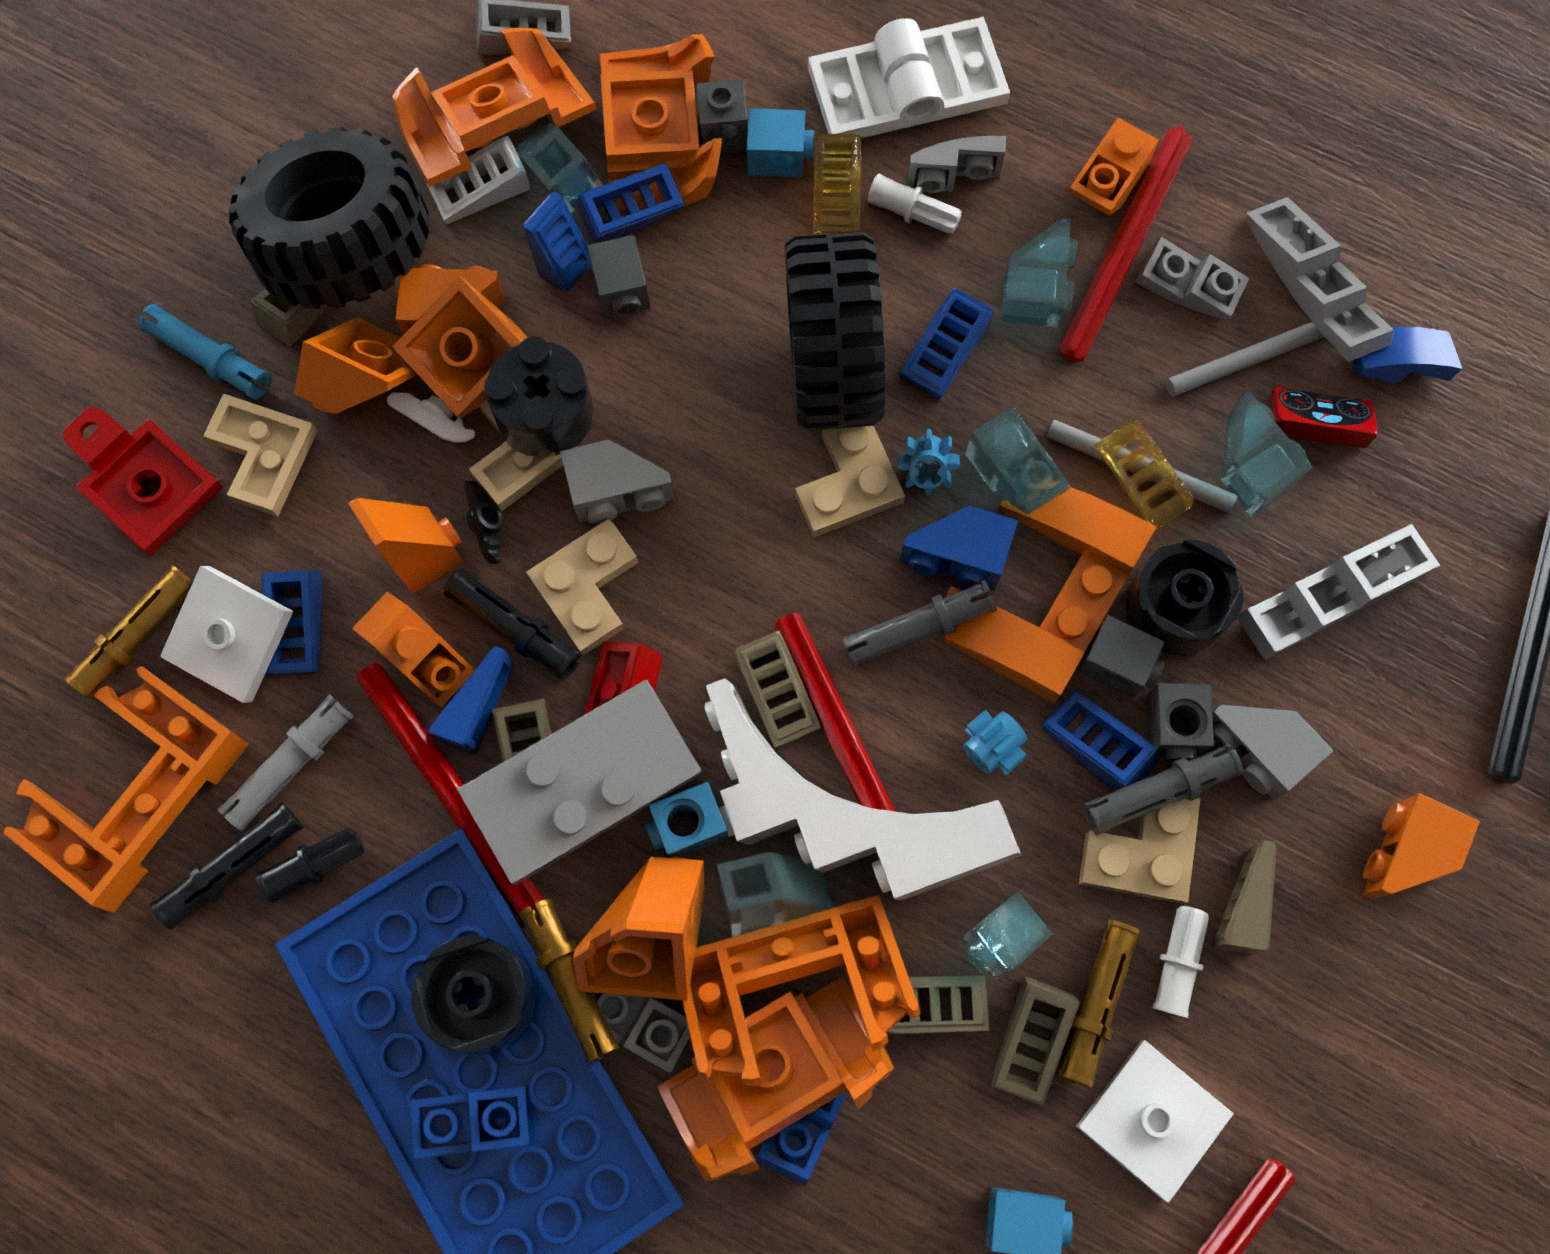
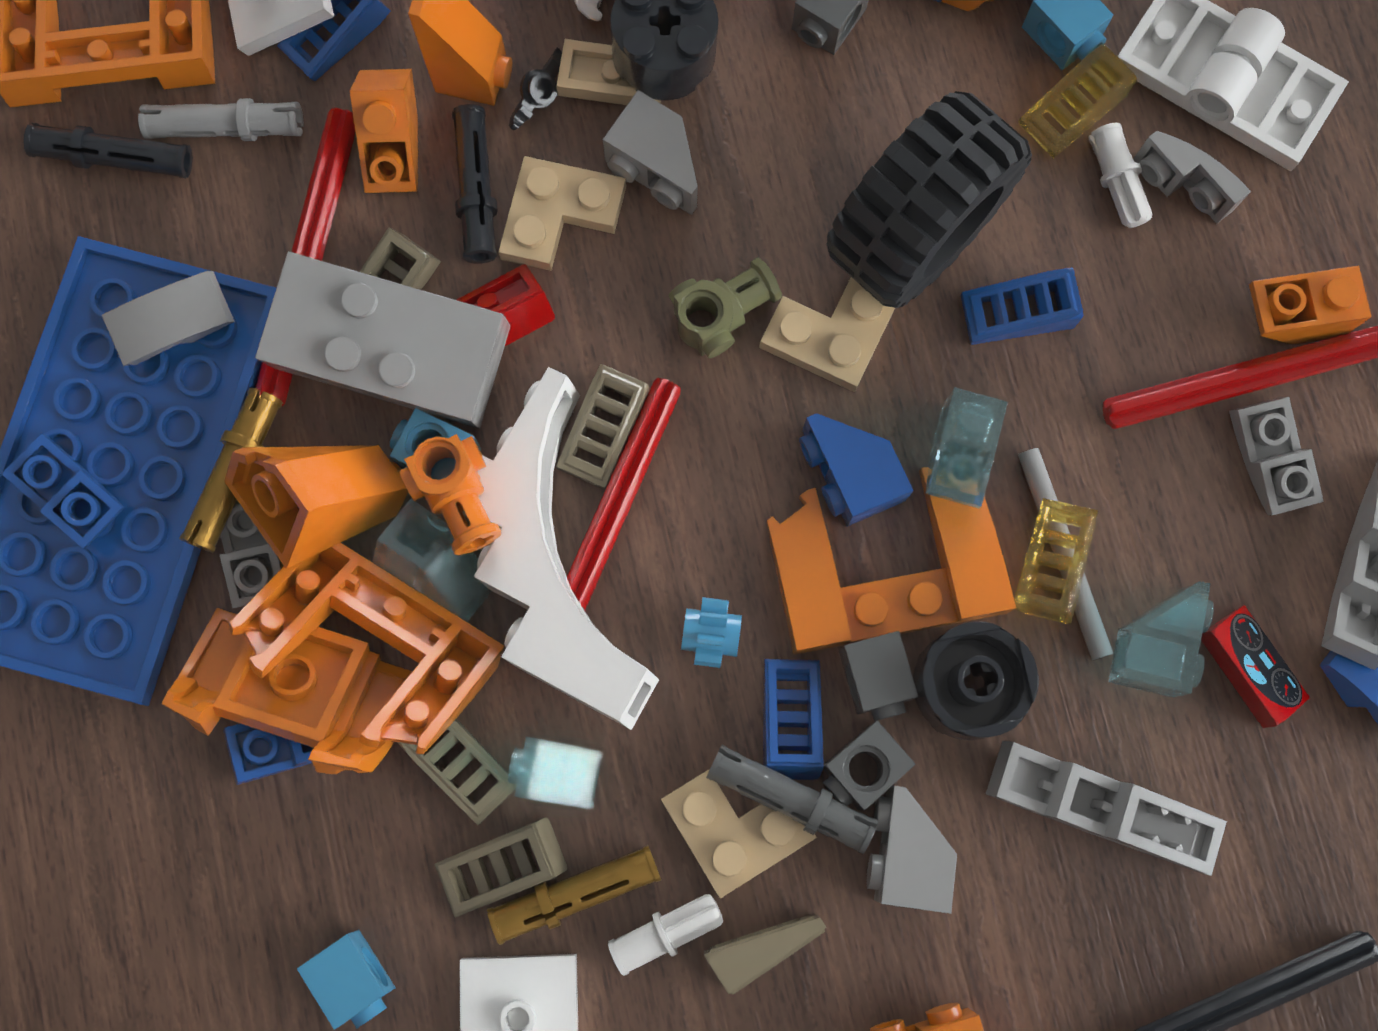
camera: 45 degrees right, 5 degrees up
black axle [256,828,364,903] -> none
black brick [411,936,536,1054] -> none
blue slope [428,646,514,755] -> none
dark grey pin [843,580,997,667] -> none
dark azure gear [897,429,959,495] -> none
clear light blue slope [1000,218,1078,327] -> none
light grey bar [1165,322,1324,397] -> none
none -> light grey slope [102,271,235,366]
none -> orange connector [399,434,501,555]
none -> olive connector [668,257,782,358]

